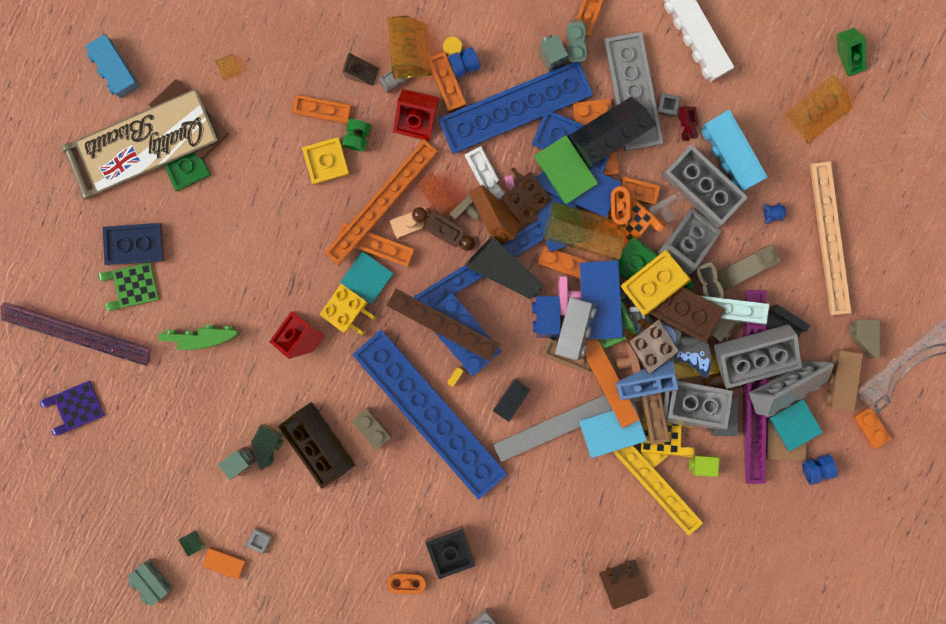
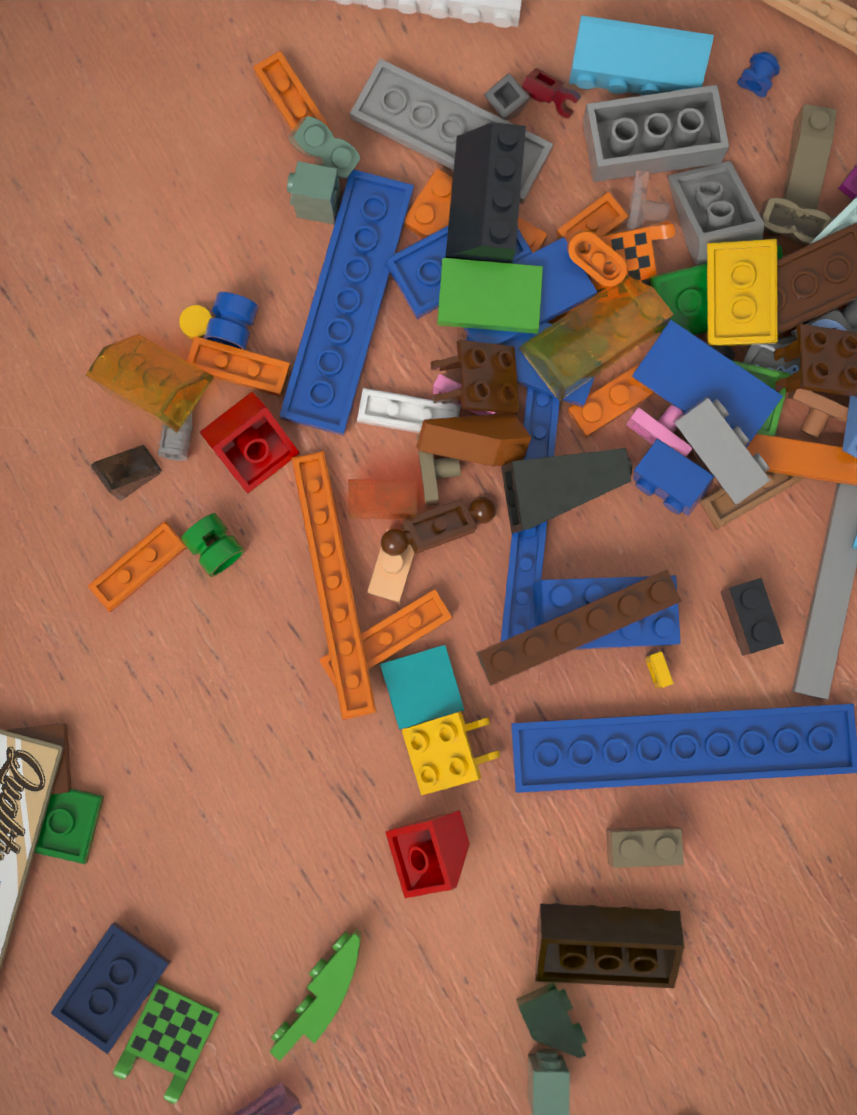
camera: 50 degrees left, 5 degrees down
yellow plate [302,137,350,185] -> none

